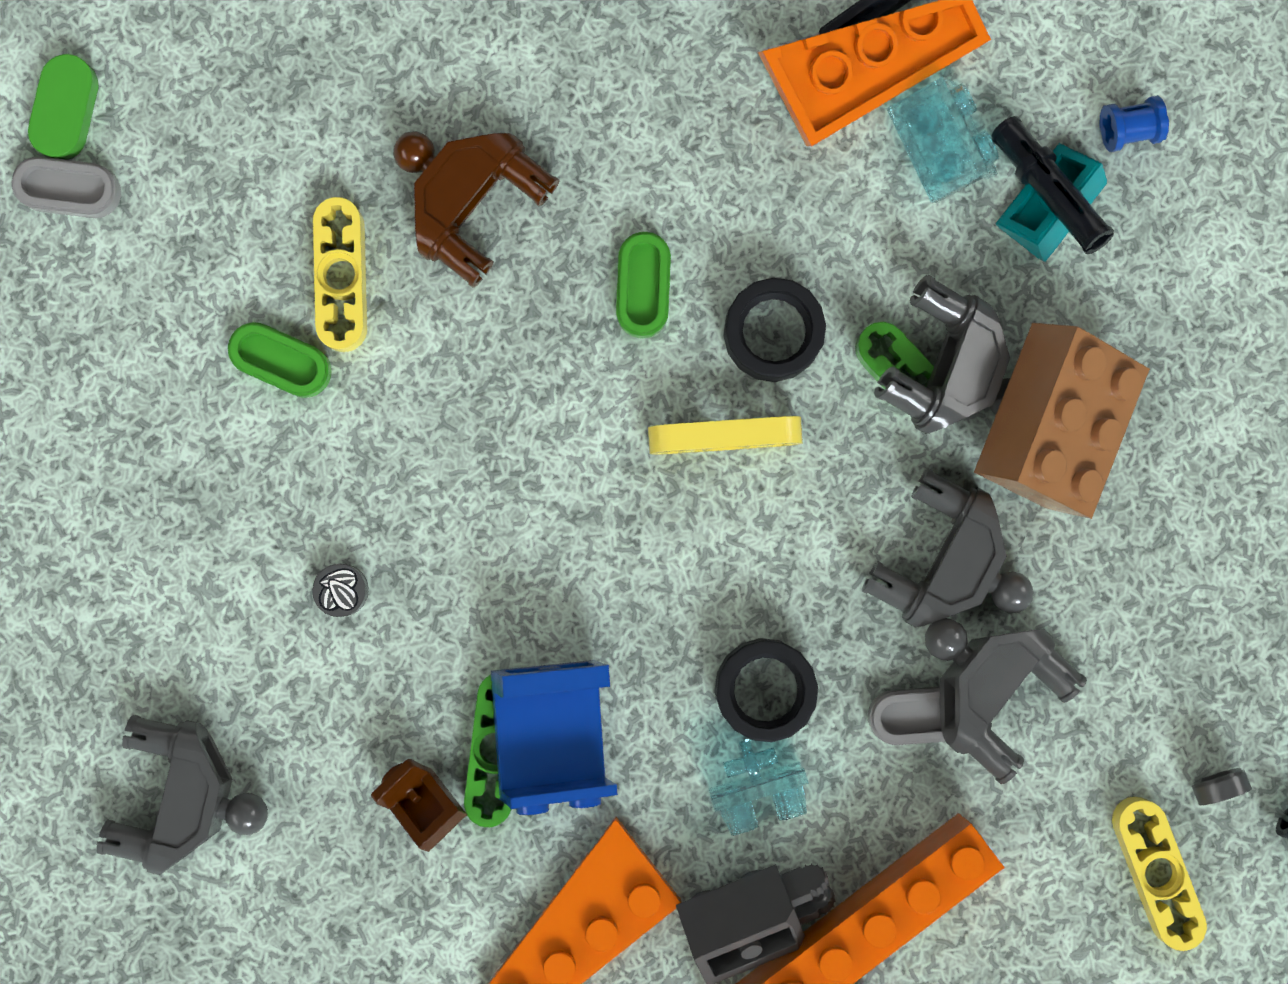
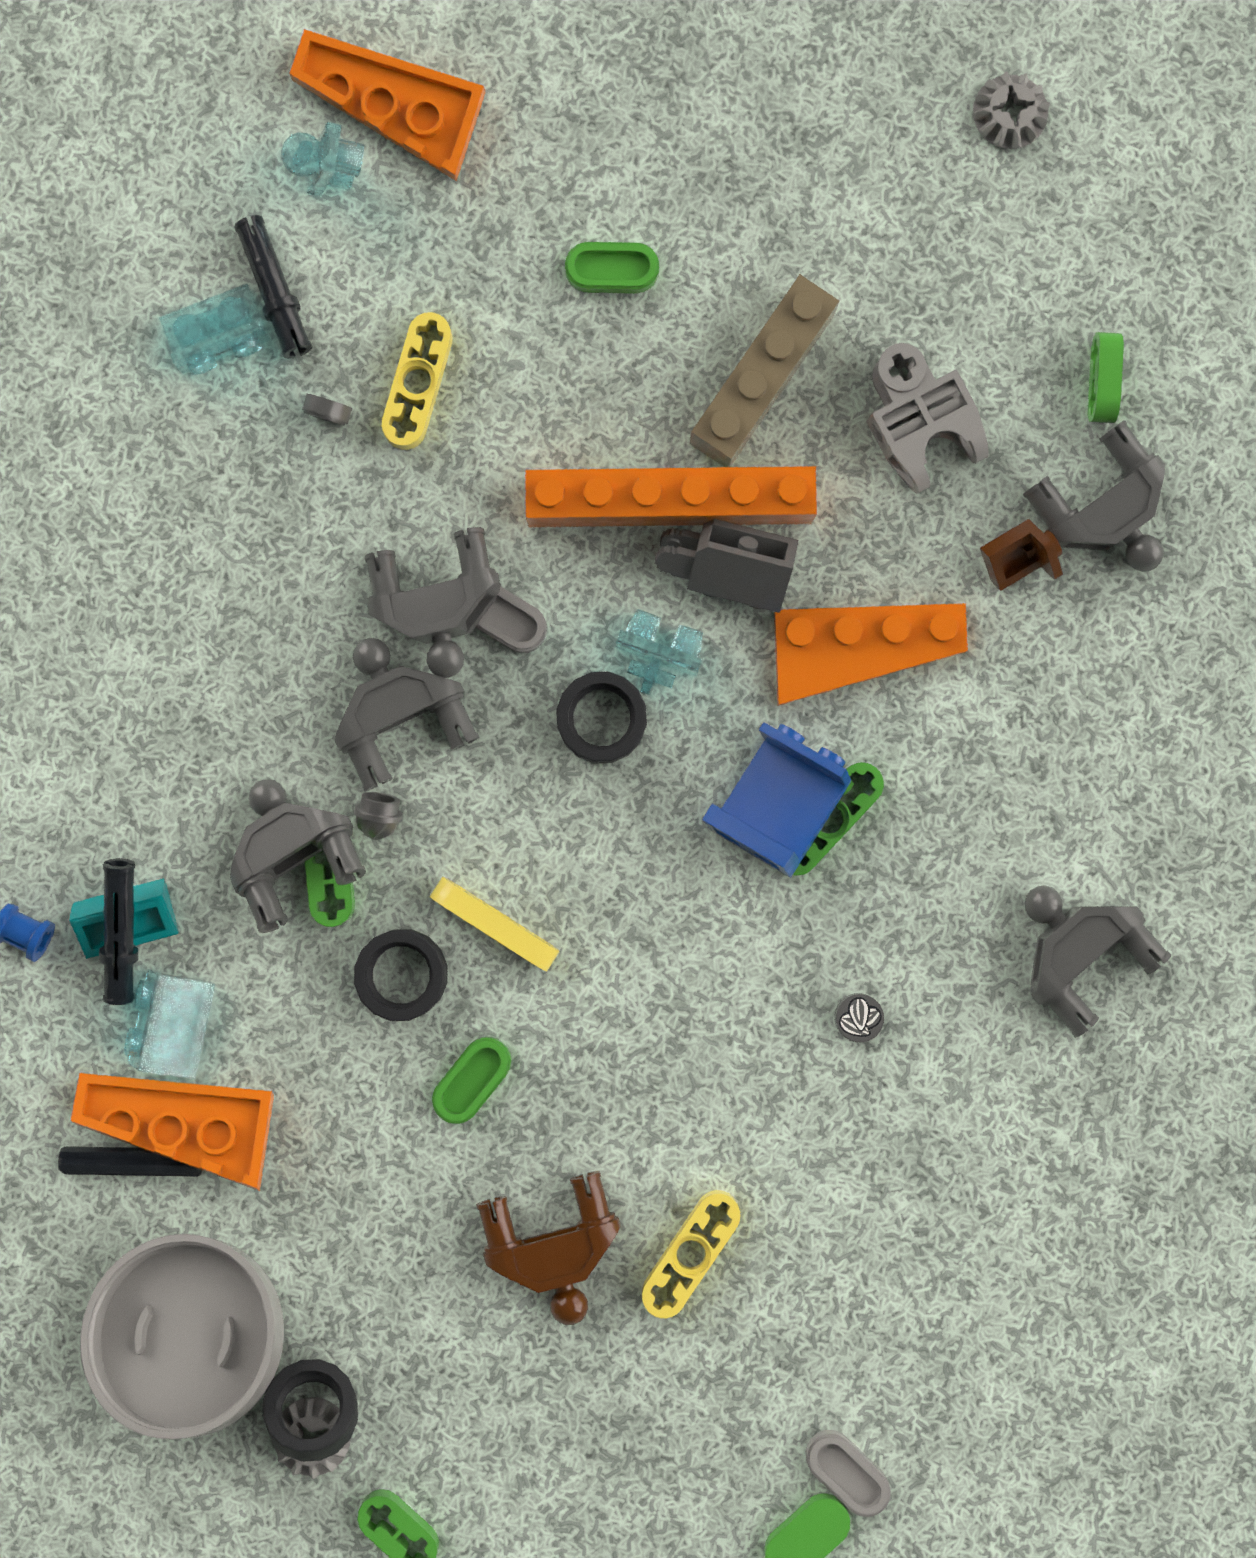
camera: 145 degrees left, 0 degrees up
bright green tile [228,322,332,398] -> none
reddish brown bracket [371,759,467,852] -> none
medium nougat brick [974,323,1150,519] -> none
none -> flat silver plate [354,792,403,840]

